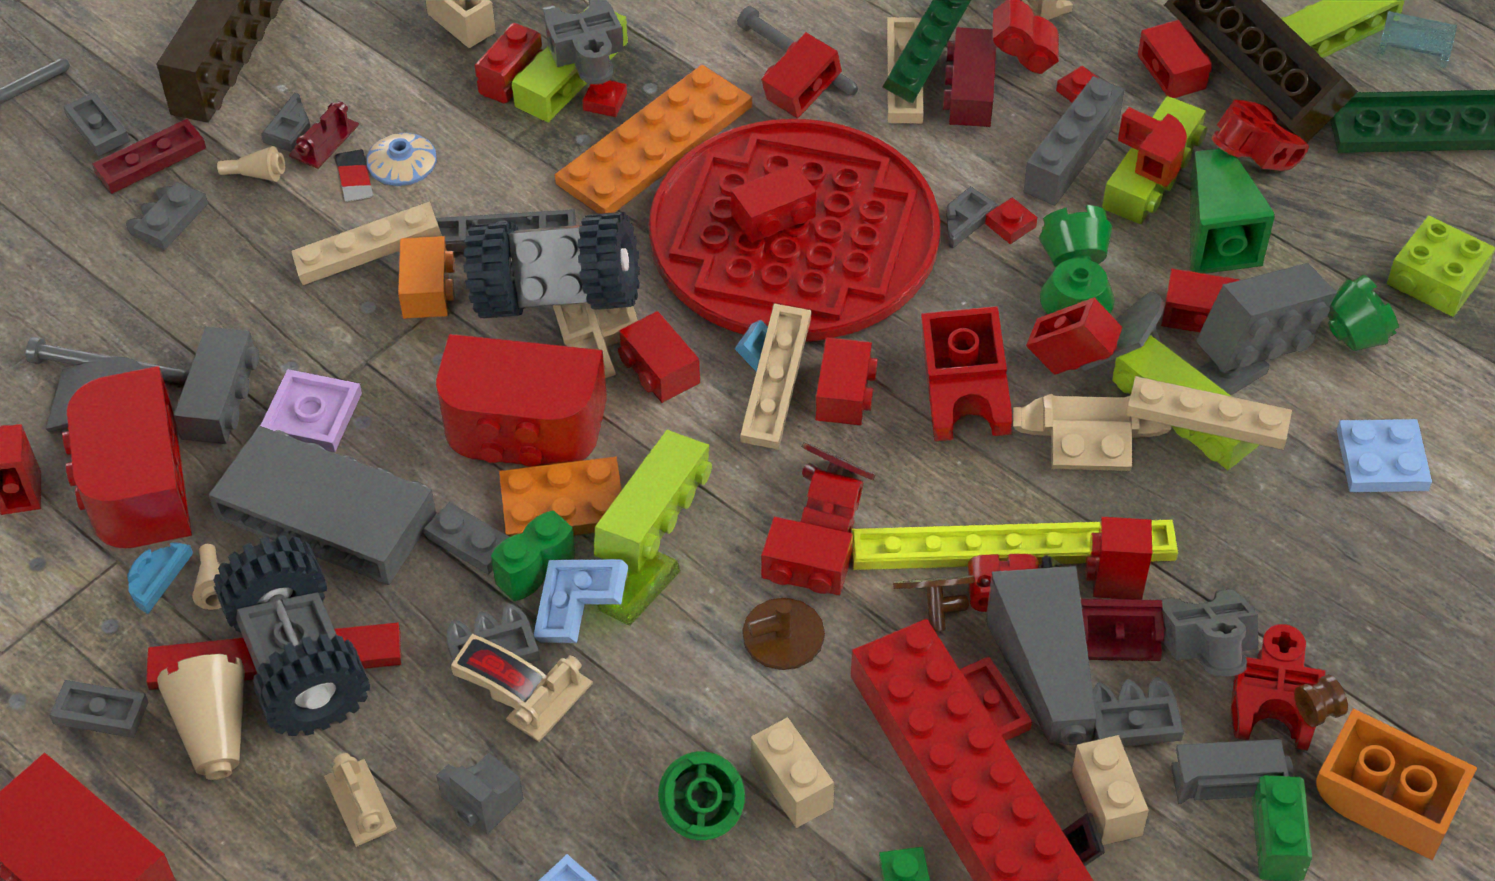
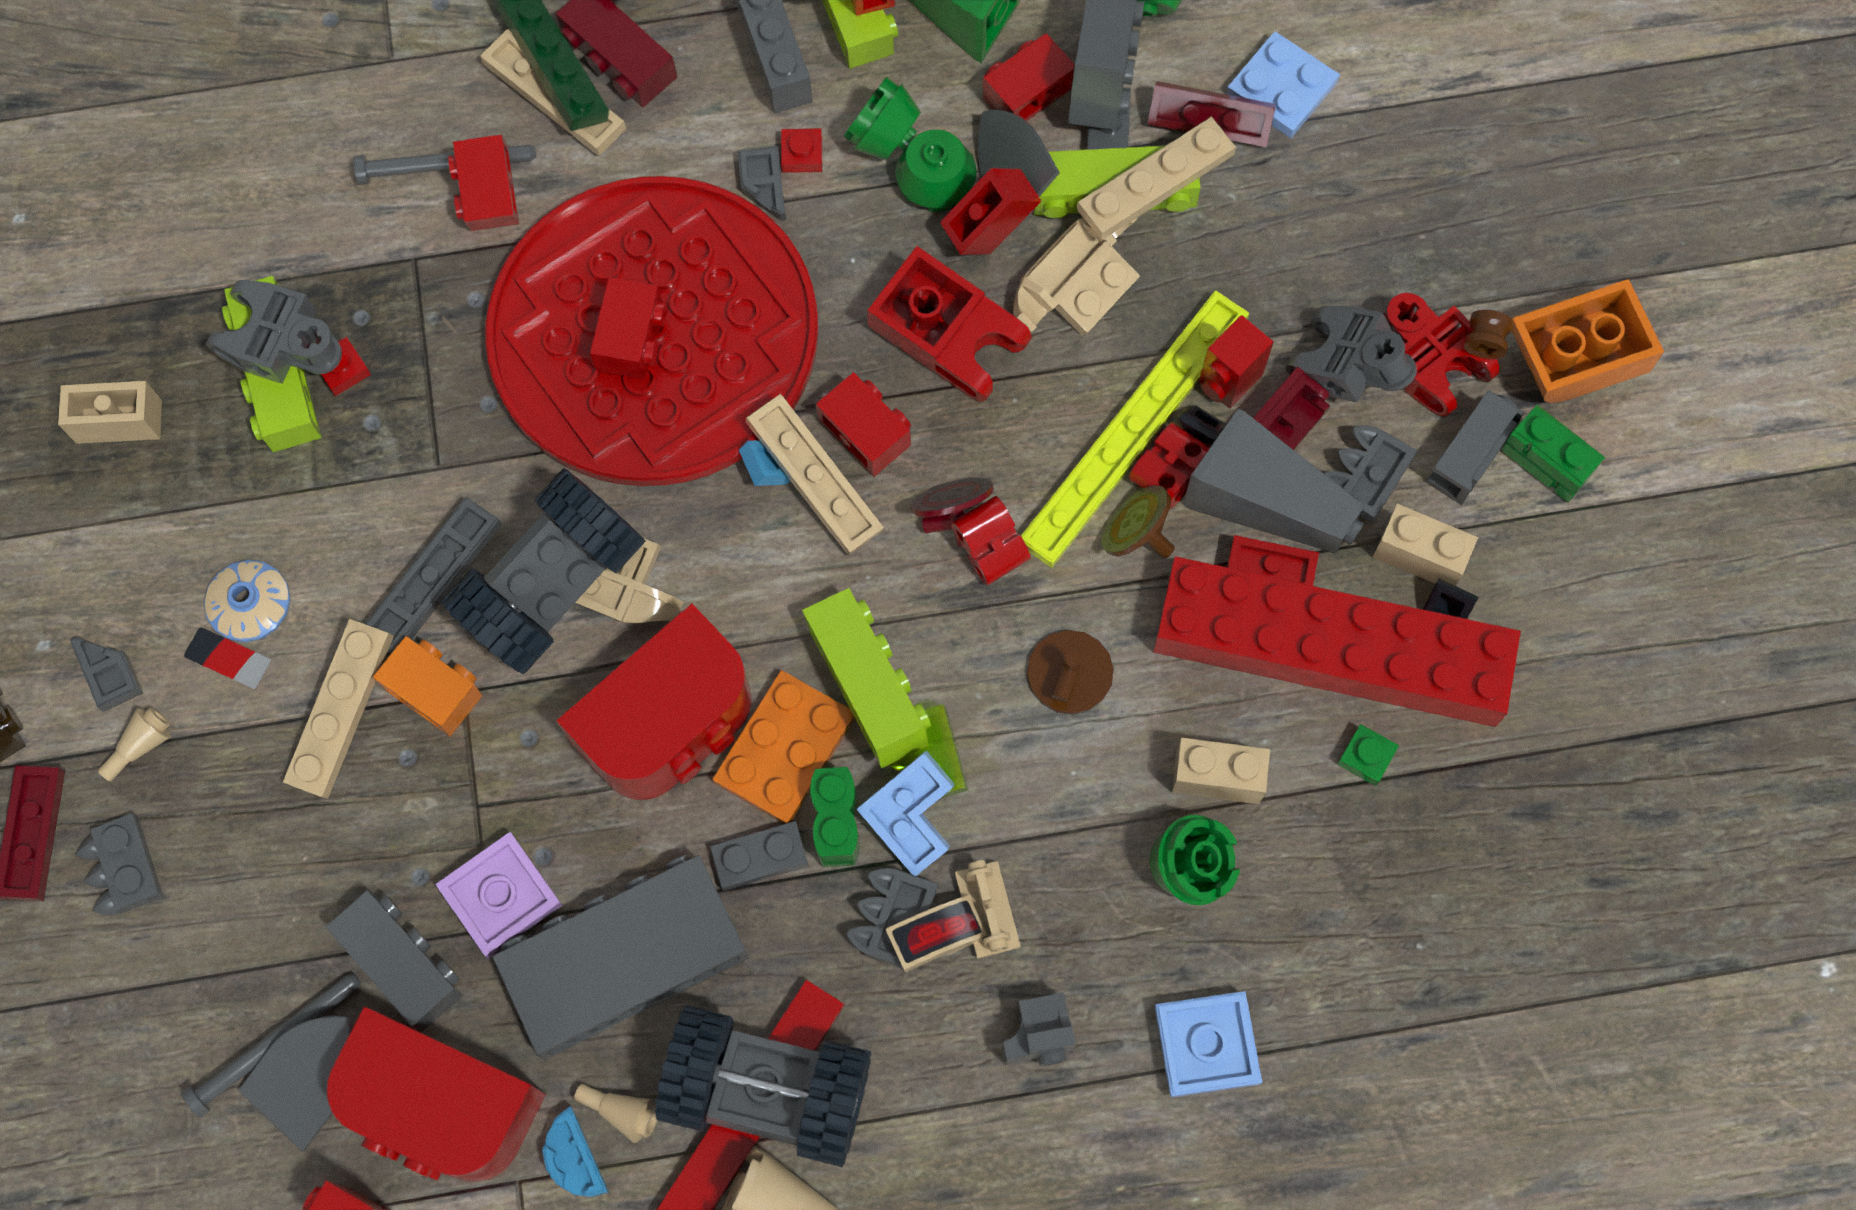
camera: 50 degrees left, 20 degrees up
dark red hinge [289,101,359,169] -> none
tan hinge [324,753,397,847] -> none
red brick [475,23,543,104] -> none
orange plate [555,65,752,214] -> none
red brick [618,311,700,403] -> none
red brick [761,516,853,596] -> none
none -> plate [1147,81,1276,147]

